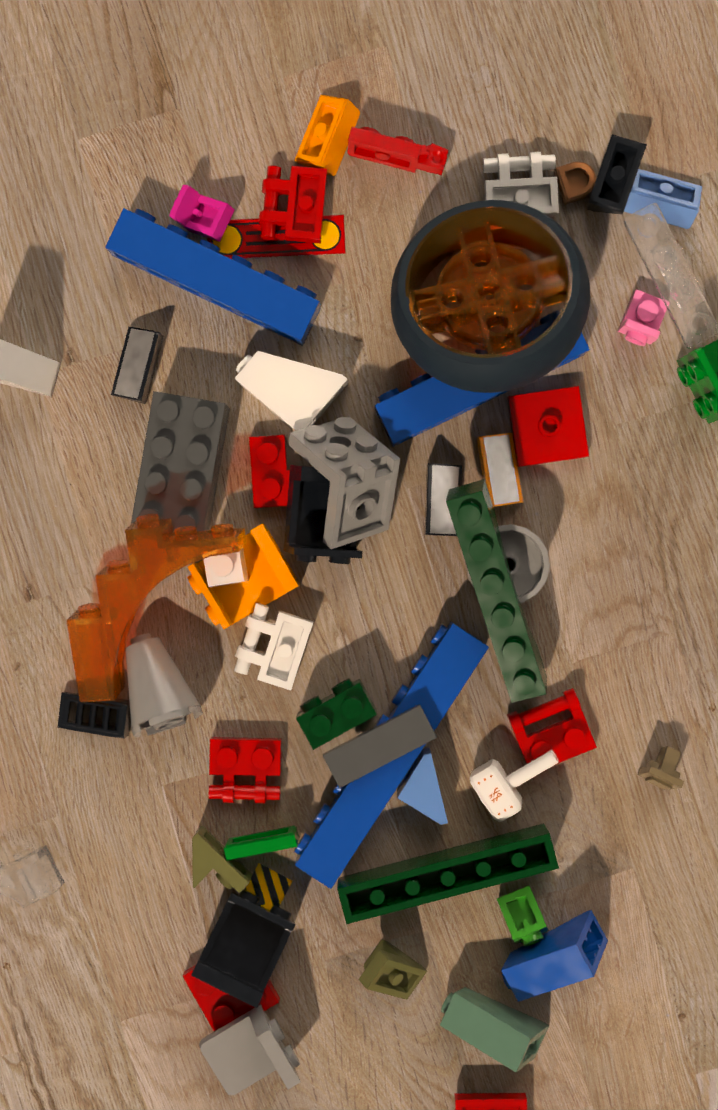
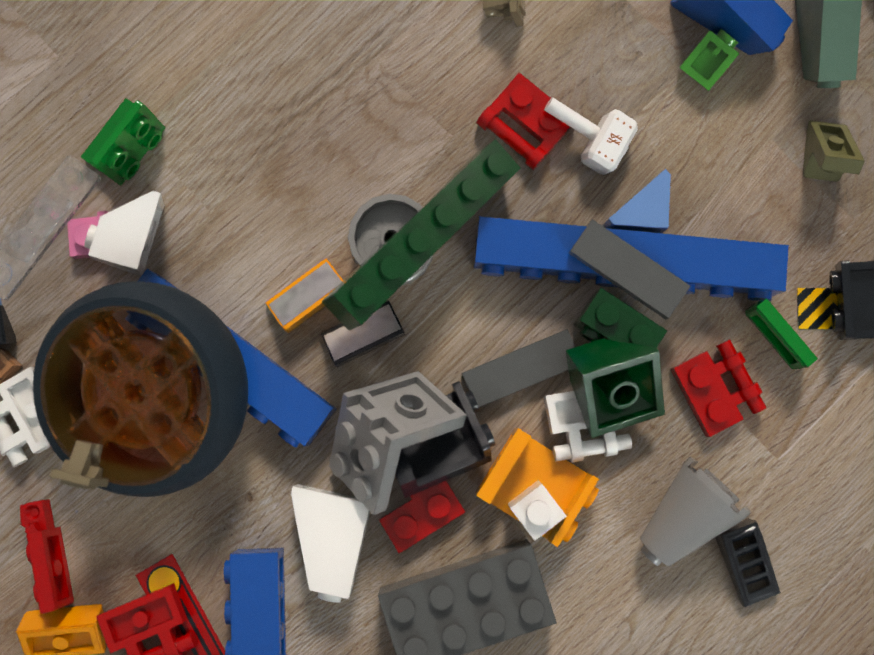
camera: 120 degrees left, 5 degrees down
clear orange arch [67,514,246,702] -> none
olive slope [192,825,253,893] -> none
dark green brick [337,823,559,924] -> none
red plate [507,386,589,467] -> none
none -> dark tan brick [50,440,110,489]
none -> white slope [84,191,165,276]
none -> dark grey tile [462,329,575,407]
none -> dark green slope [566,339,665,438]

